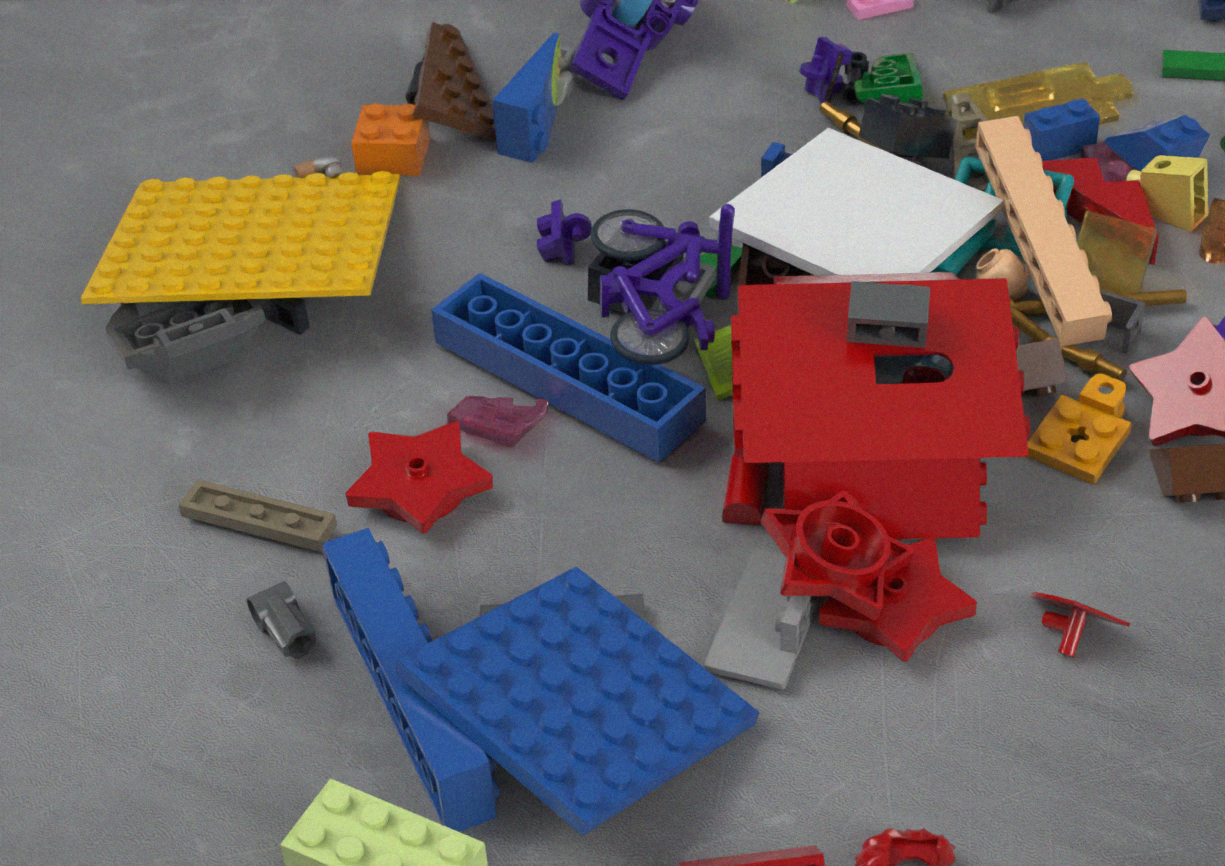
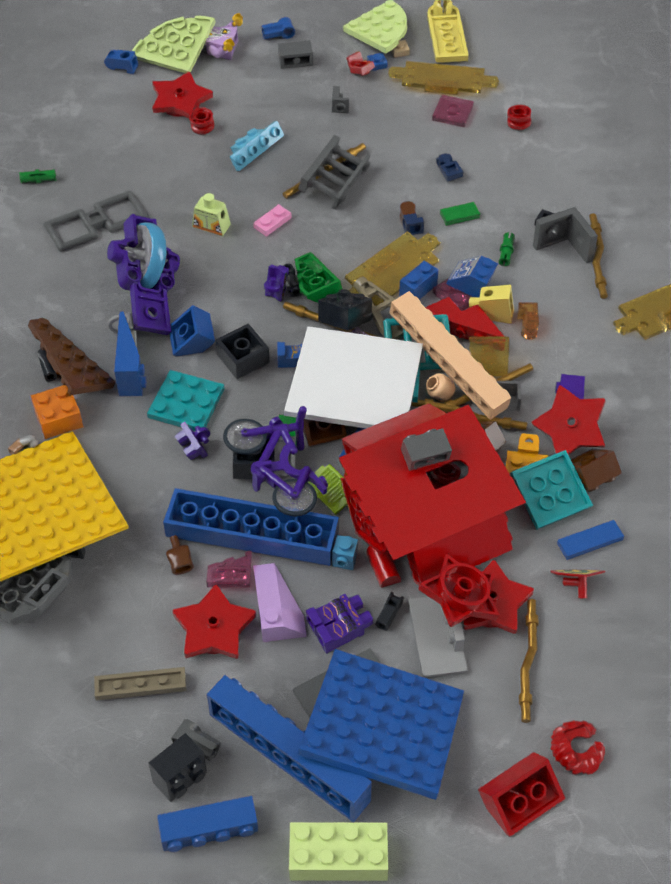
camera: 30 degrees left, 10 degrees up
none -> teal plate [147,370,225,431]
none -> black brick [148,733,207,802]
none -> blue brick [157,796,258,852]
none -> reddish brown piece [166,535,194,575]
none -> blue slope [170,305,215,357]
none -> black brick [215,323,270,379]
none -> lavender wedge [253,563,307,642]
none -> dark purple hips [306,594,373,654]
none -> dark azure brick [332,535,358,571]
none -> black bar [375,592,404,631]
none -> dark blue leg [400,201,424,236]
none -> teal plate [510,450,593,530]
none -> pearl gold bar [519,599,539,723]
none -> blue tile [557,520,624,560]

